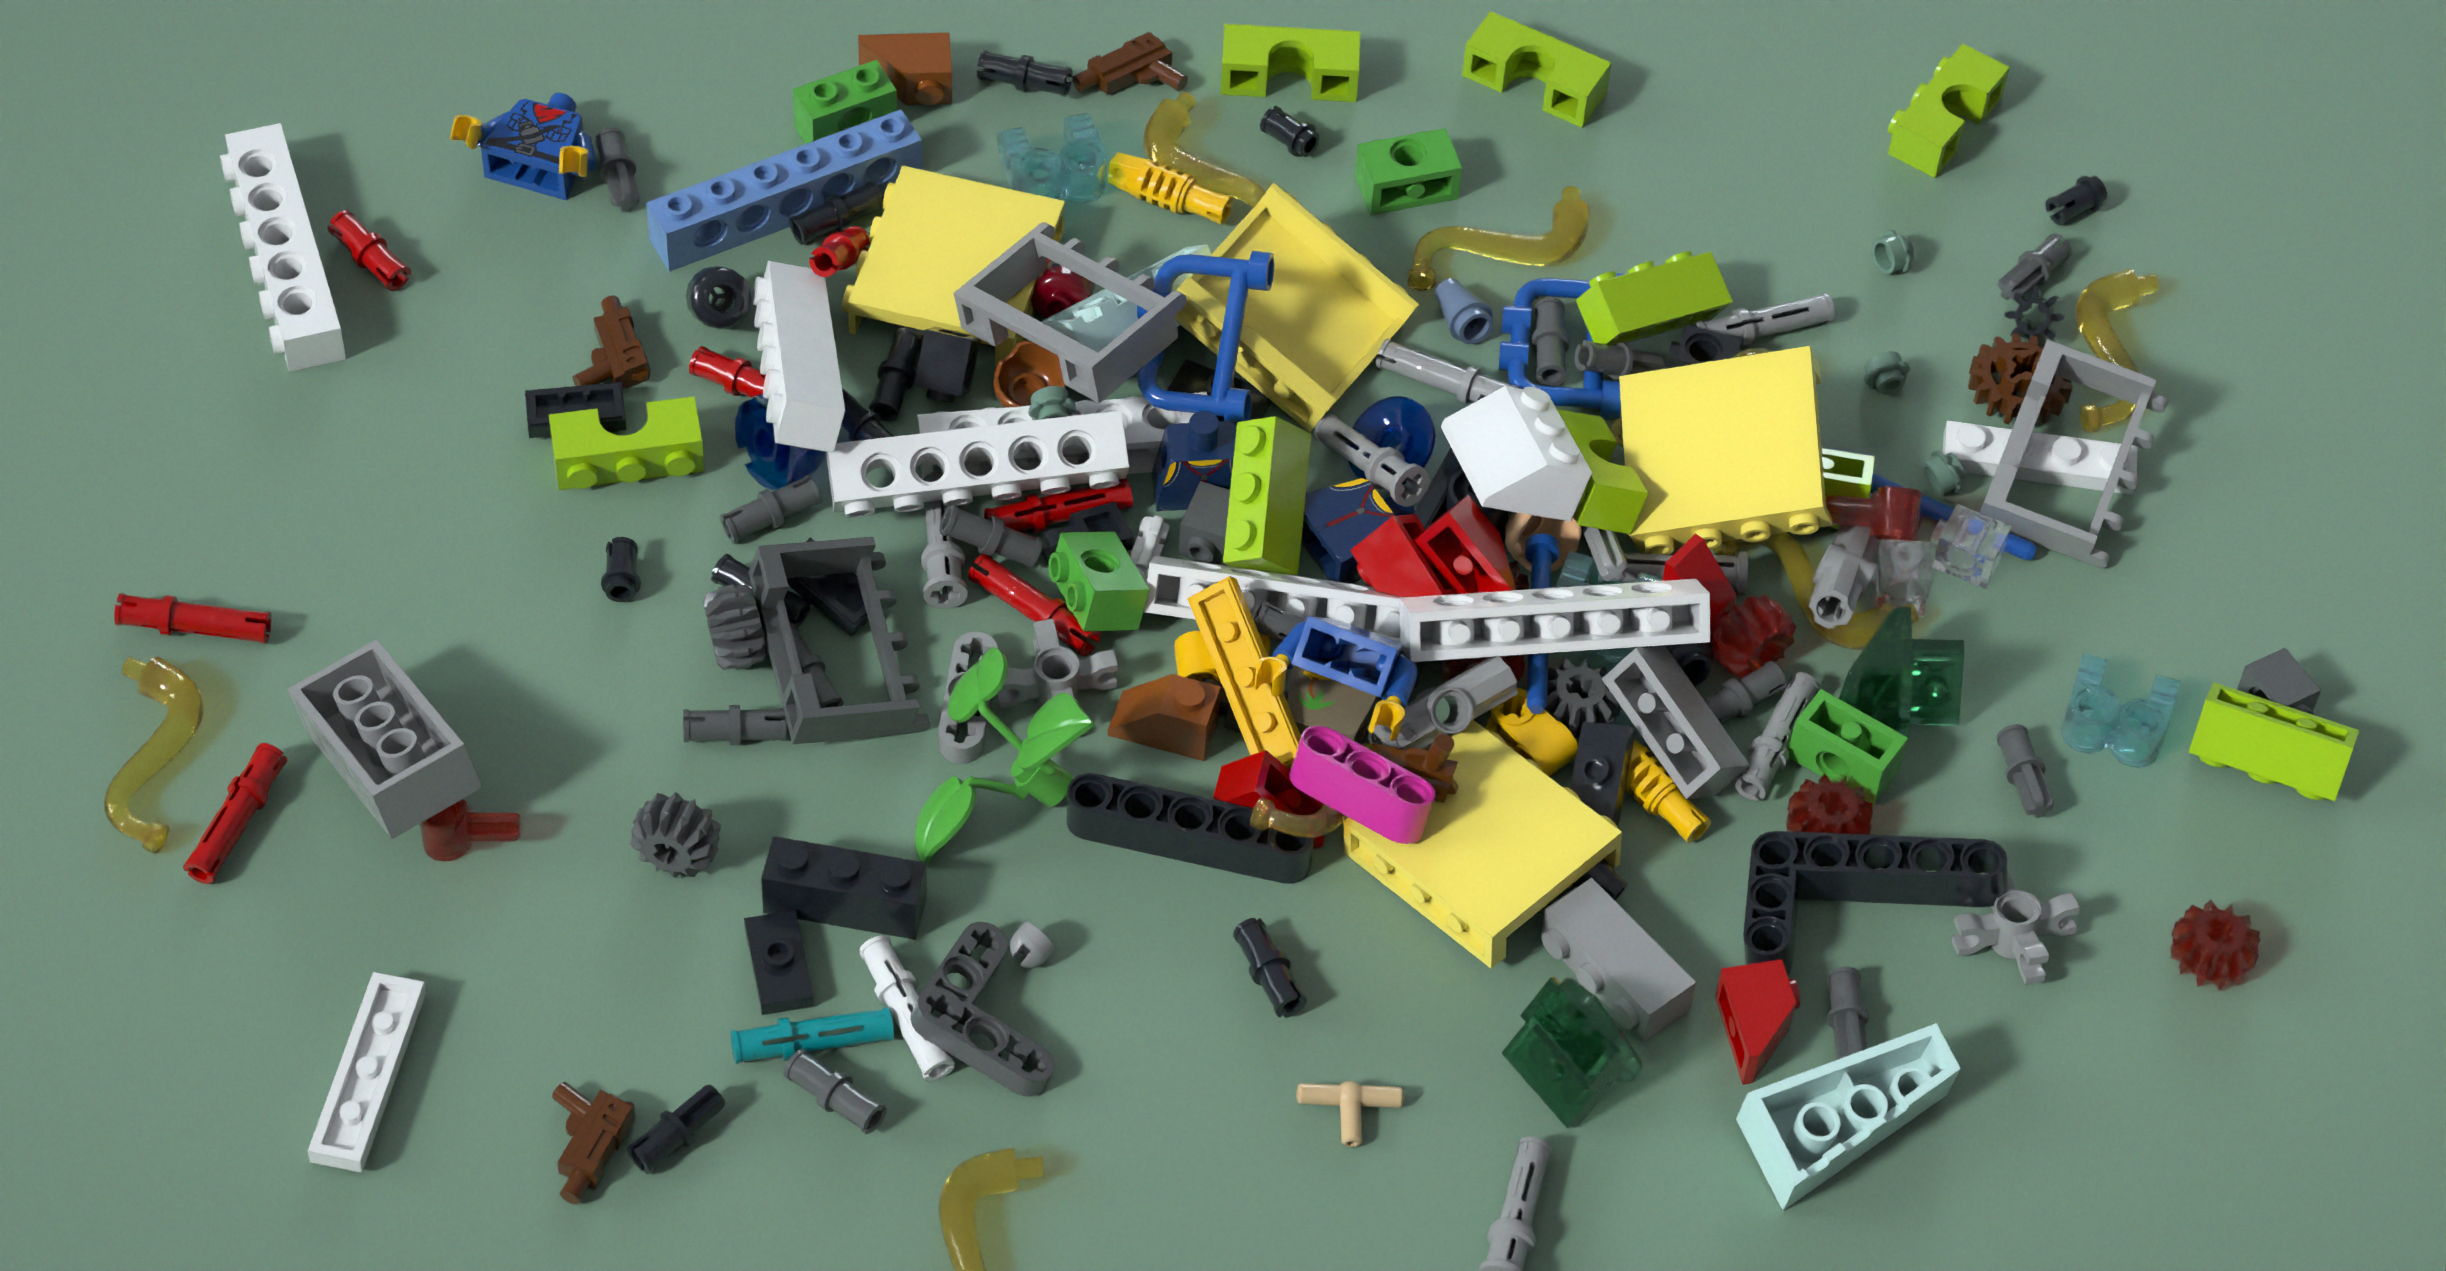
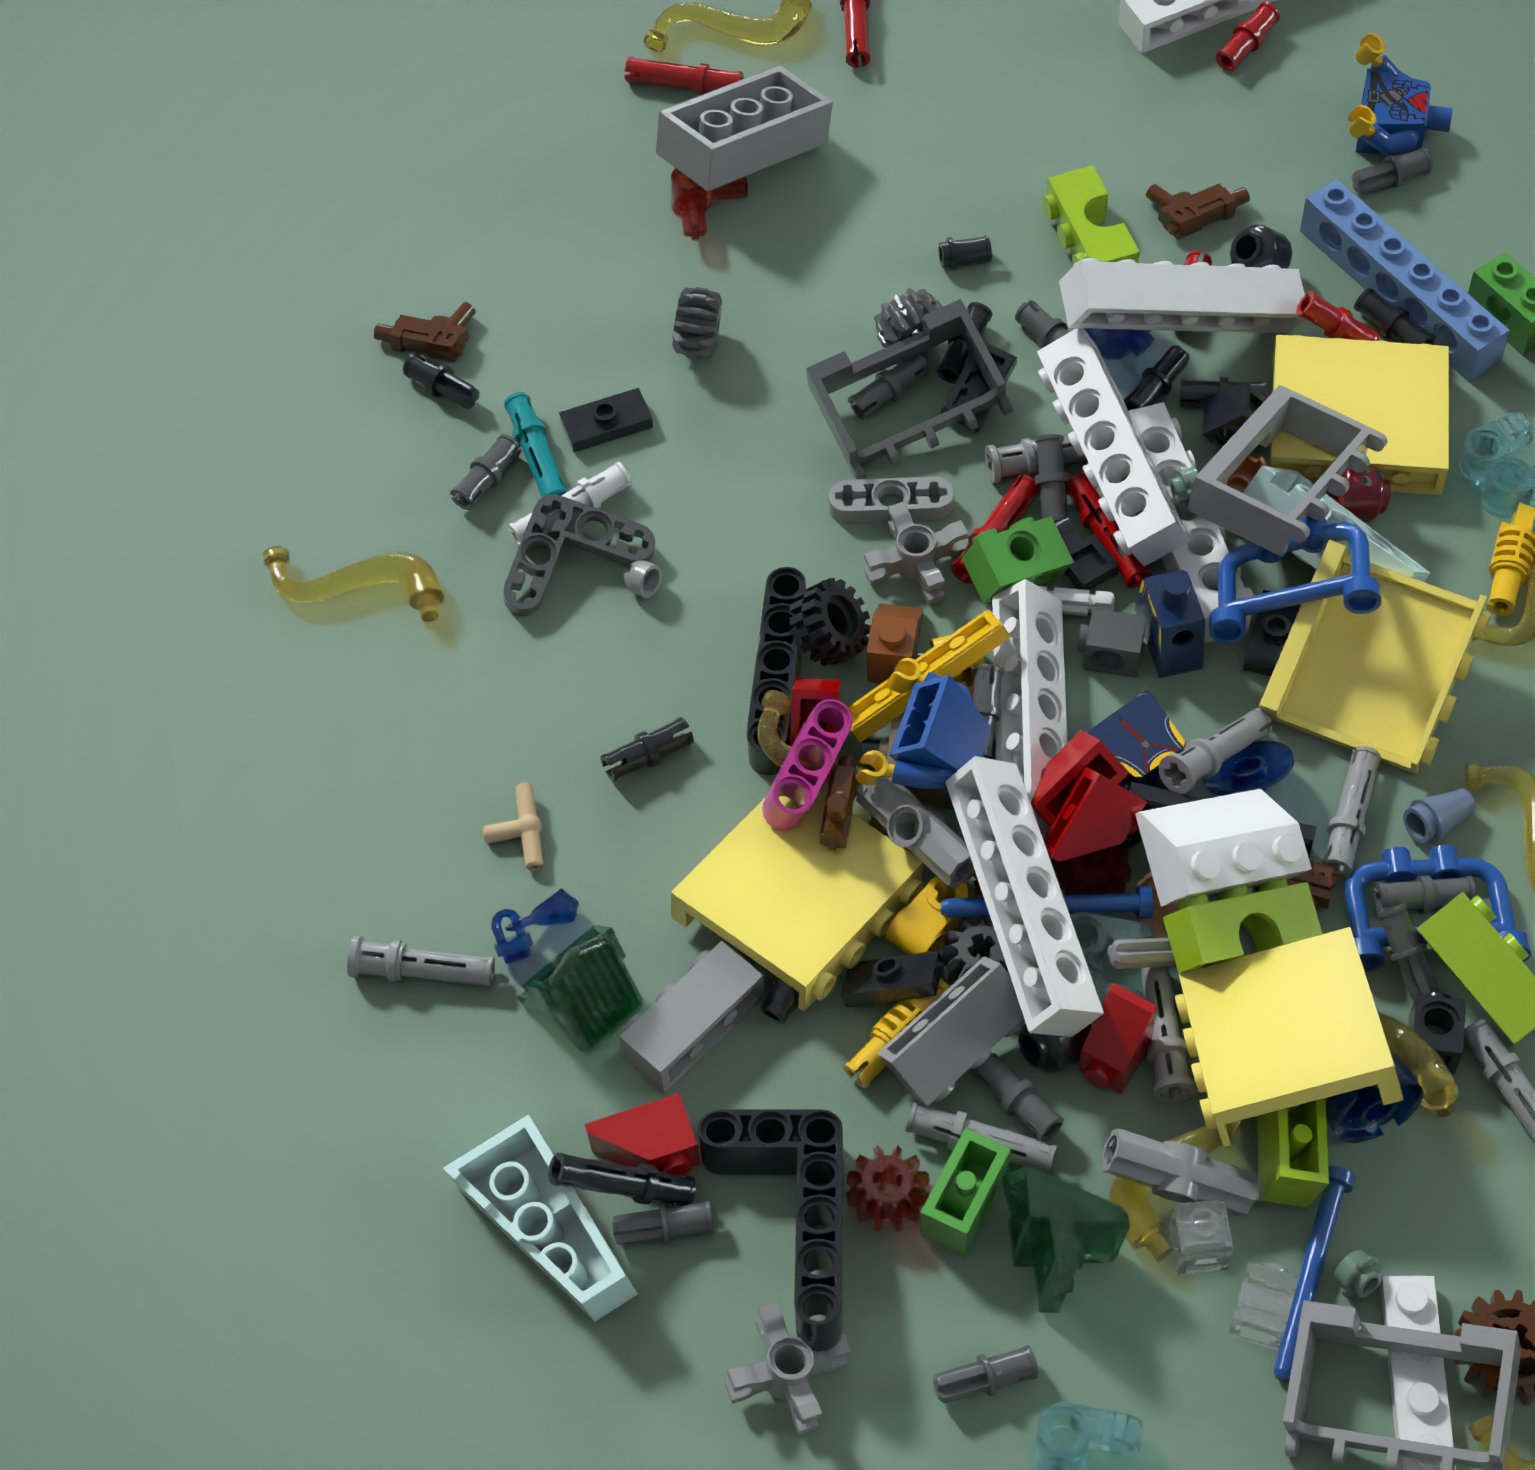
camera: 90 degrees right, 5 degrees up
white plate [307,972,426,1173] -> none
black plate [525,382,627,438] -> none
dark grey pin [683,705,786,745] -> none
black brick [761,836,927,940] -> none
bright green plant [915,647,1095,867] -> none
lime brick [1223,416,1312,575] -> none
clear red gear [1711,594,1797,679] -> none
clear red axle [1826,486,1922,543] -> none
sand green plate [1864,351,1910,394] -> none
none -> clear blue piece [491,888,579,964]
none -> black pin [548,1152,696,1206]
none -> black tyre [789,578,871,666]

